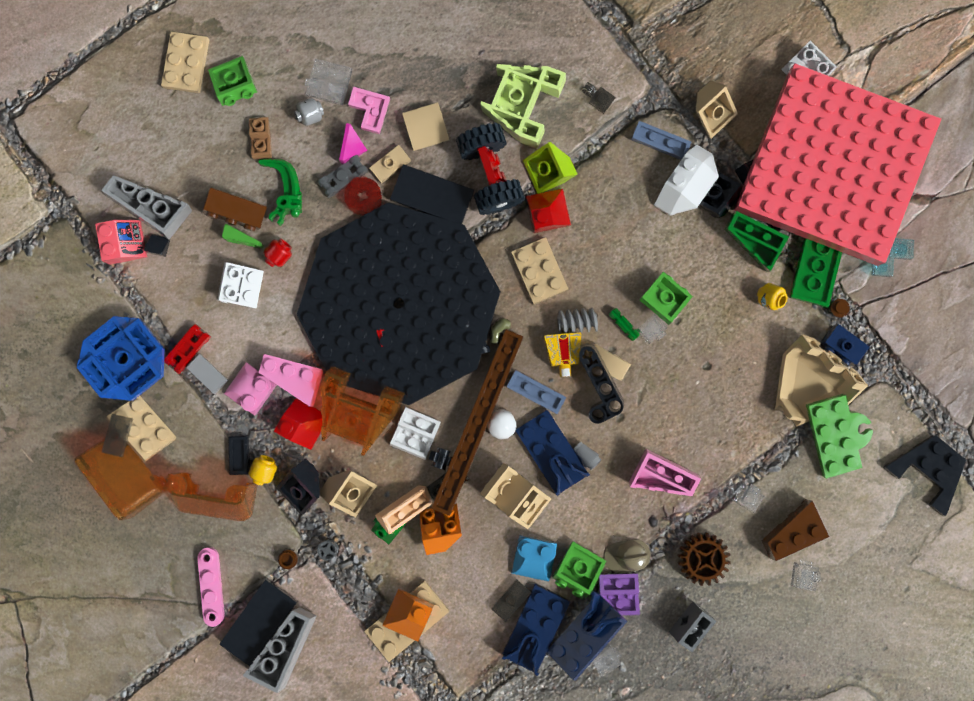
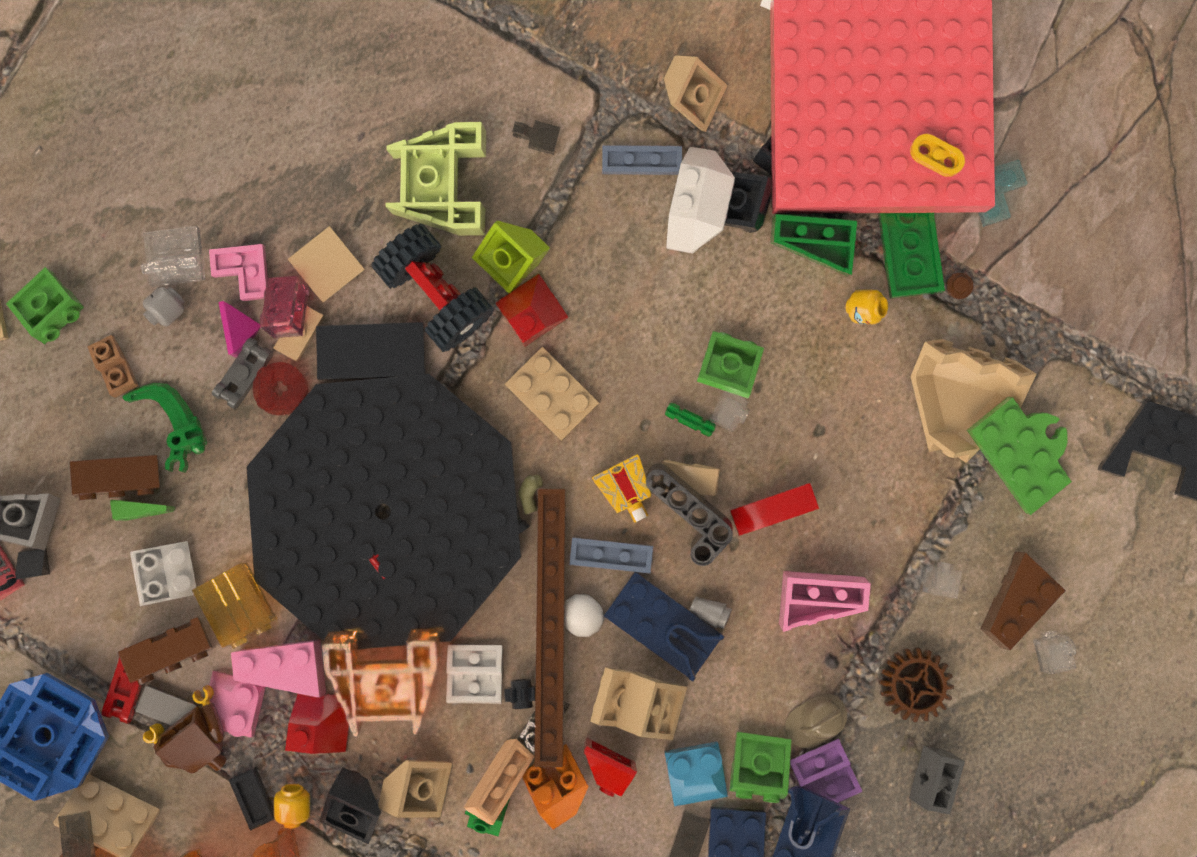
camera: 25 degrees left, 0 degrees up
red head [263,239,292,267] -> none
light grey piece [557,308,598,334] -> none
dark blue brick [820,324,870,367] -> none
none -> reddish brown wedge [118,617,213,686]
none -> reddish brown torso [143,685,227,774]
none -> clear yellow brick [192,563,277,649]
none -> clear pink brick [260,276,309,338]
none -> red slope [584,737,637,797]
none -> red slope [730,483,820,536]
none -> yellow plate [910,134,965,177]

